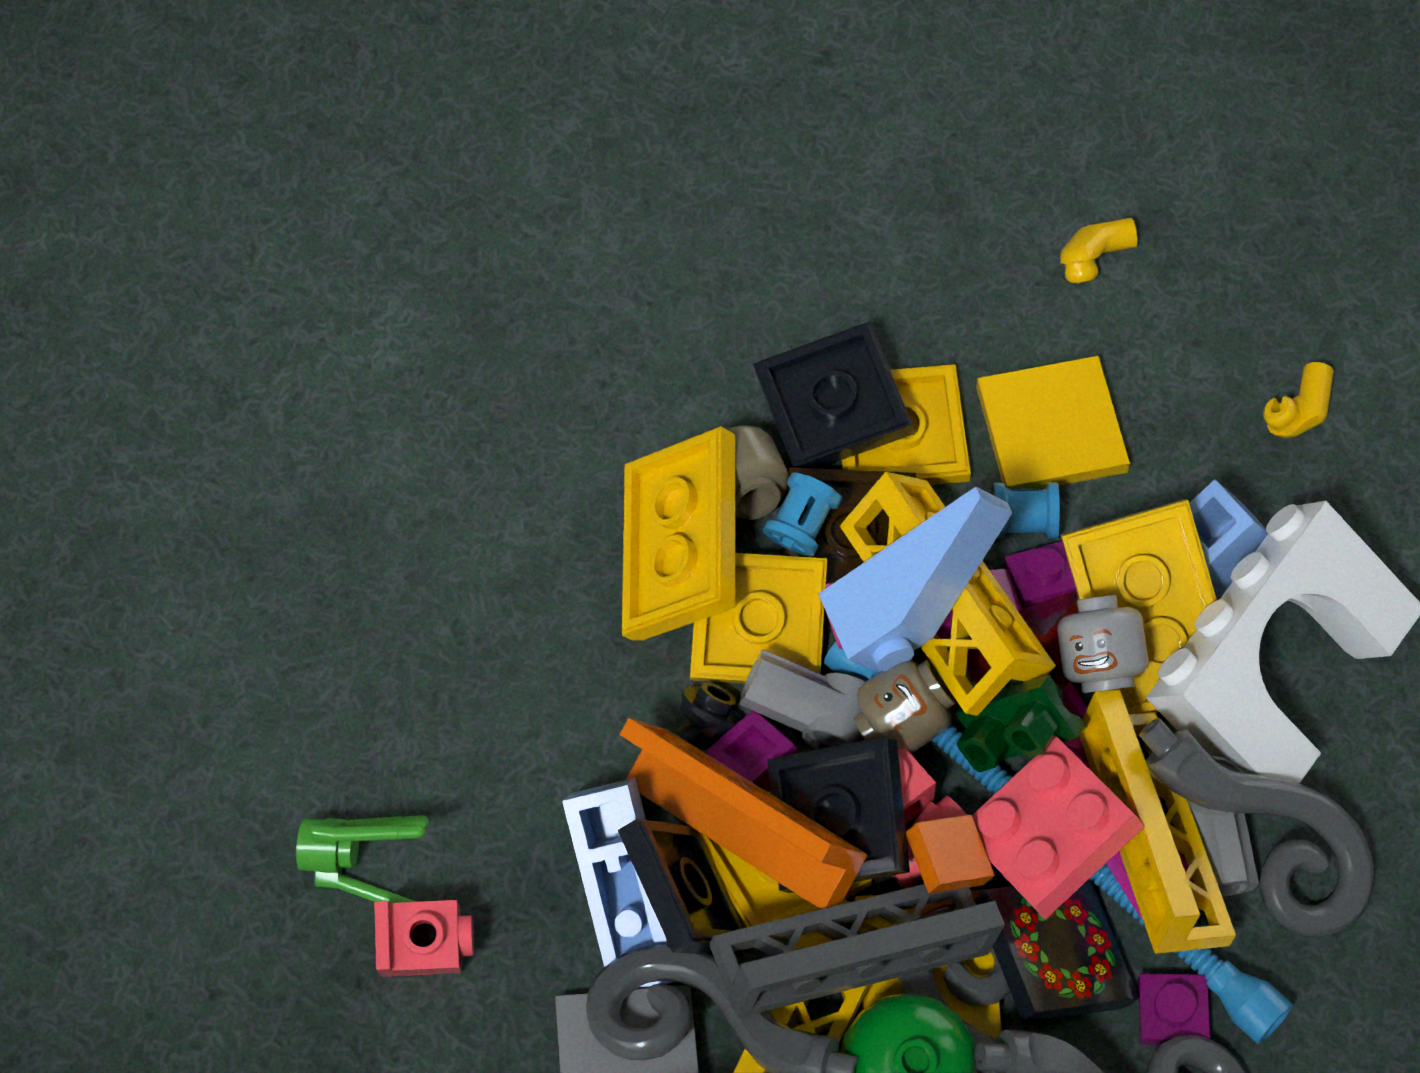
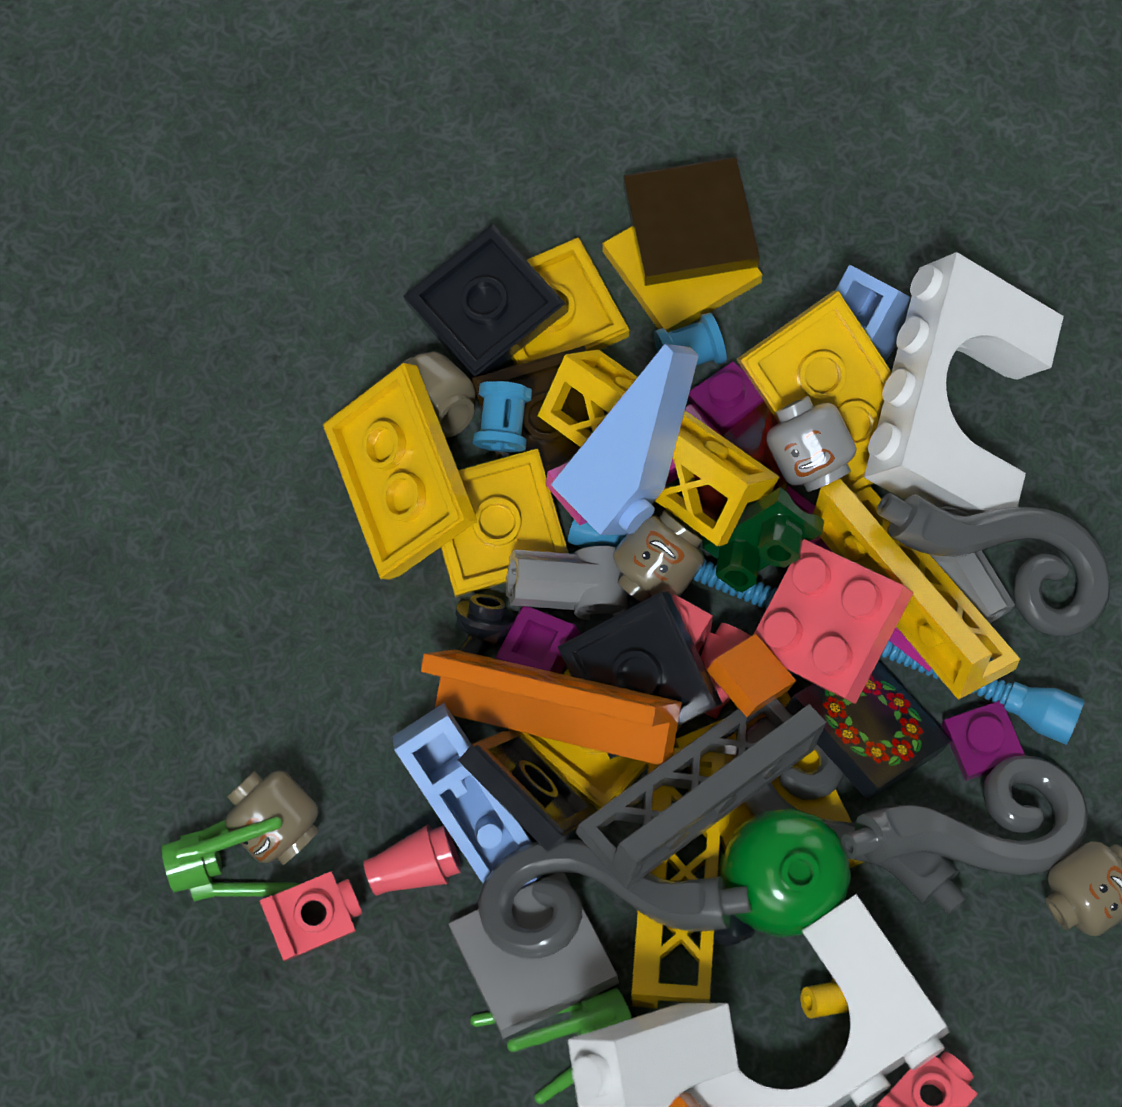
camera: 20 degrees left, 5 degrees up
yellow arm [1060,218,1137,283] -> none
yellow arm [1263,362,1334,439] -> none
none -> dark tan head [225,771,320,865]
none -> coral cone [363,824,462,896]
none -> dark brown tile [623,157,760,286]

